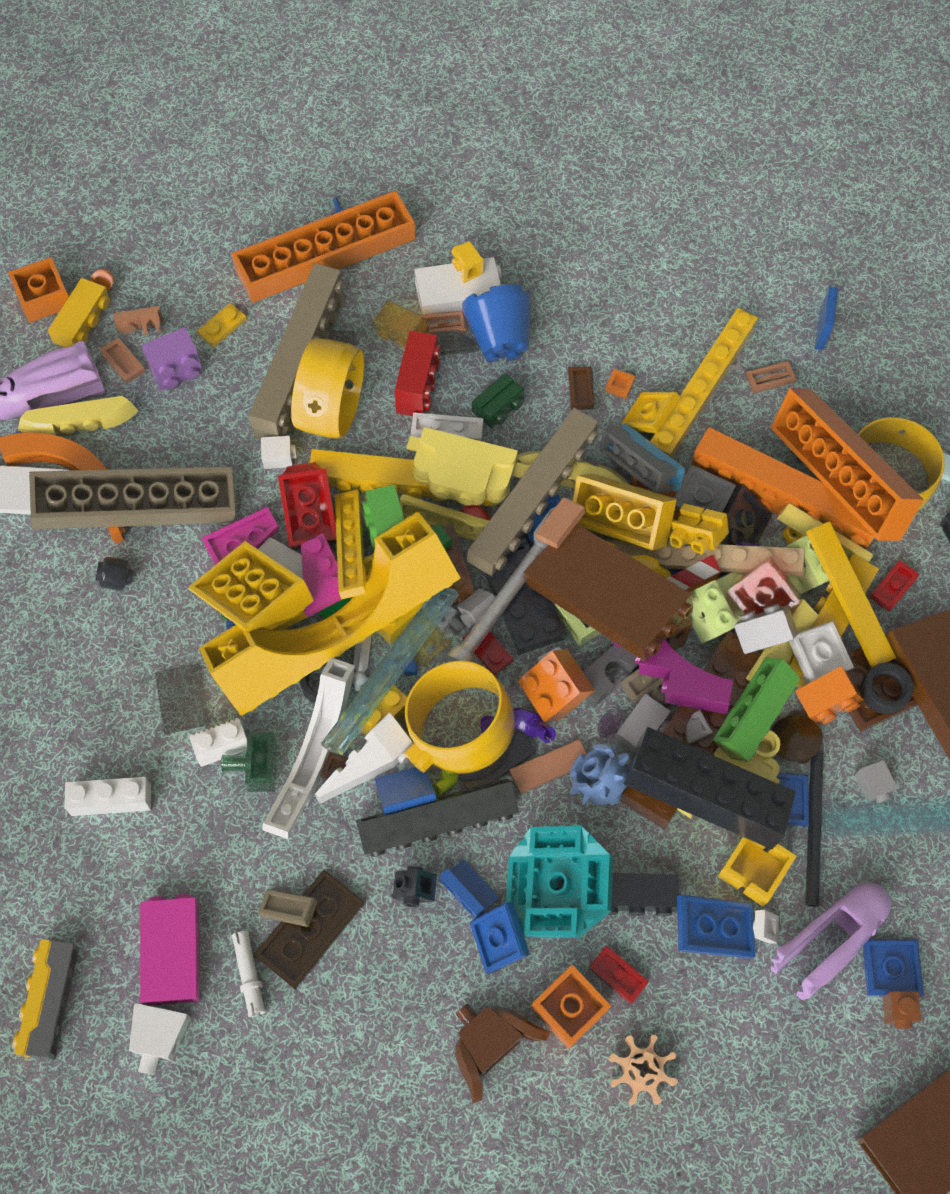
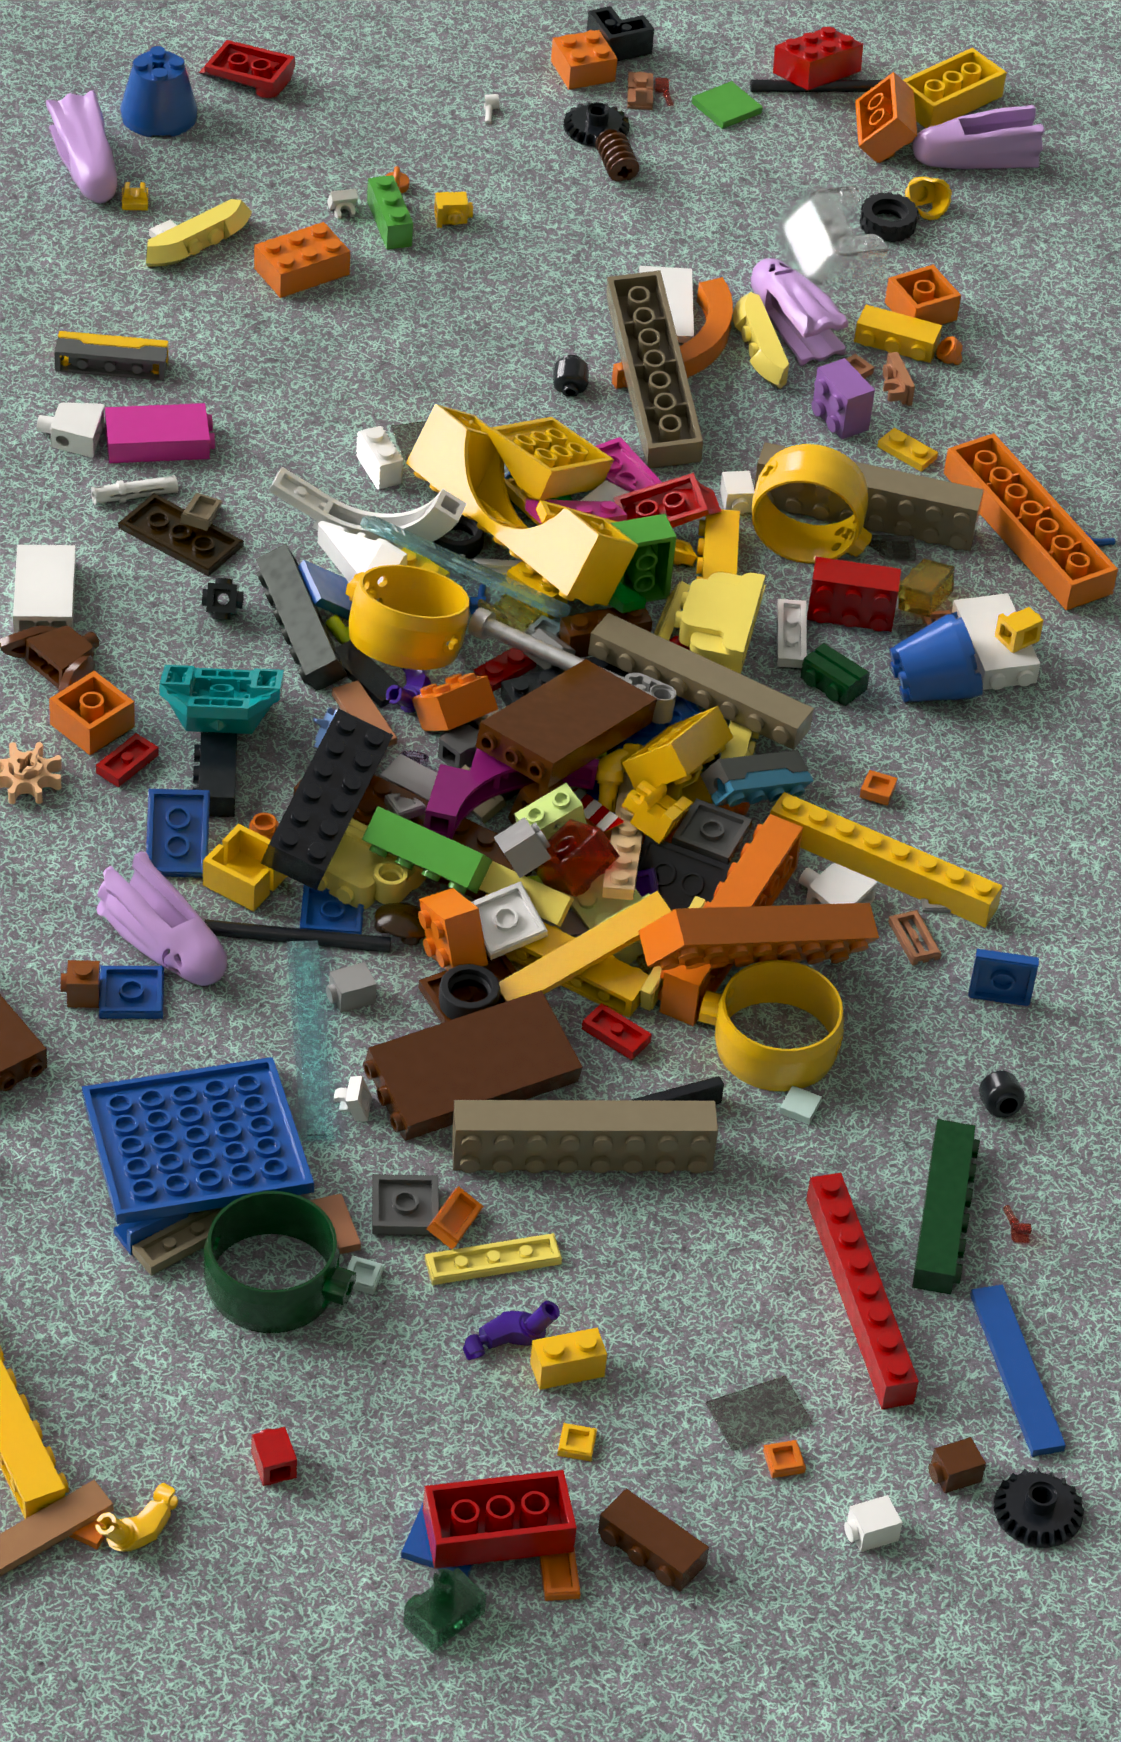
camera: 85 degrees right, 20 degrees down
white brick [64,777,151,816] -> none
clear green brick [221,732,277,792] -> none
blue panel [440,860,498,919] -> none
blue tile [470,902,530,974] -> none
nougat tile [535,497,585,549] -> none
reddish brown tile [568,366,594,410] -> none
yellow tile [620,392,680,433] -> none
white plate [753,910,779,943] -> none
none -> white brick [13,545,76,633]
none -> orange plate [249,812,279,840]
none -> white torso [799,863,877,905]
none -> black head [979,1070,1025,1118]

